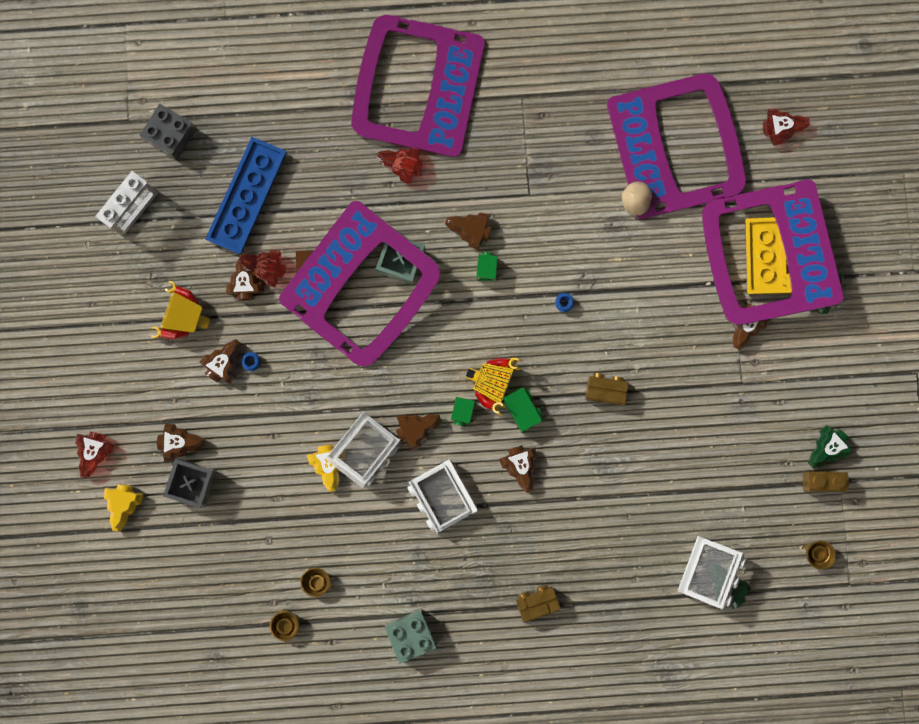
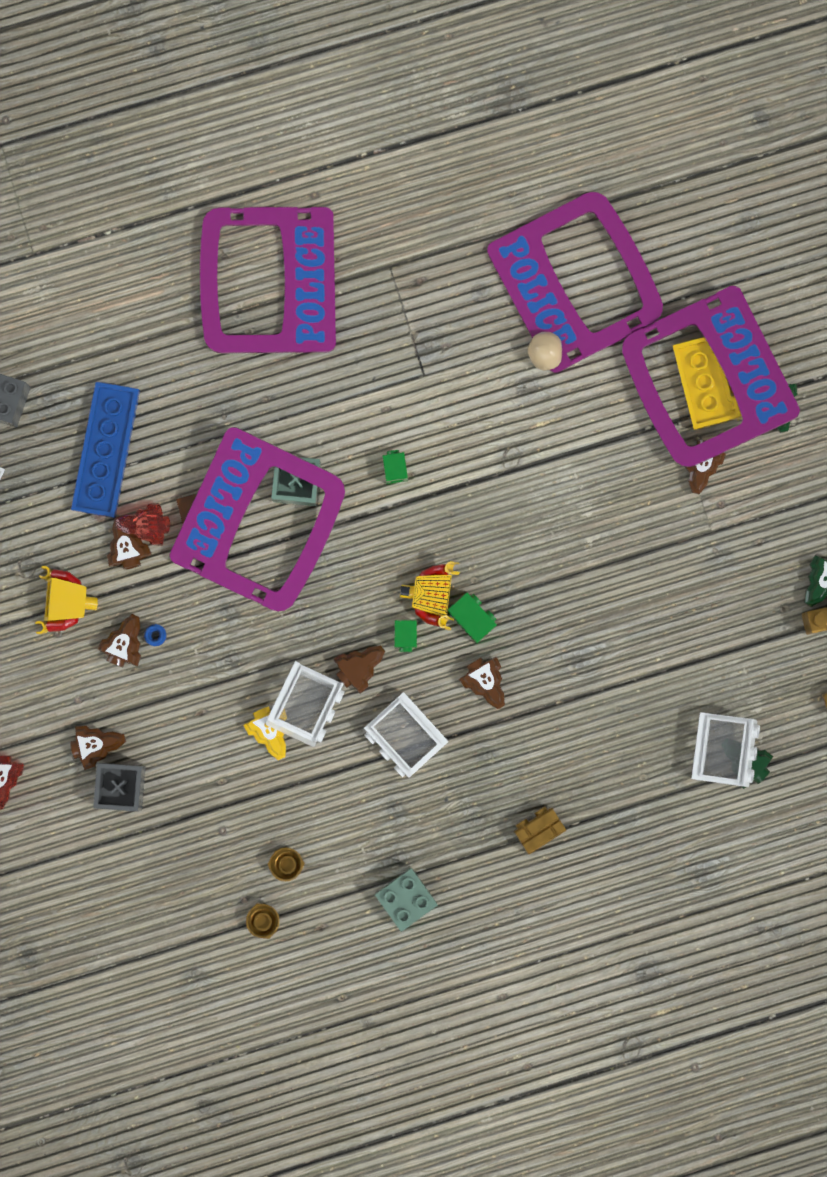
camera: 10 degrees left, 0 degrees up
yellow rock [104,484,144,532] -> none
clear red rock [376,147,423,185] -> none
reddish brown rock [445,212,491,250] -> none
blue plate [555,293,574,312] -> none
pearl gold brick [585,373,628,406] -> none
clear red rock [762,108,810,146] -> none

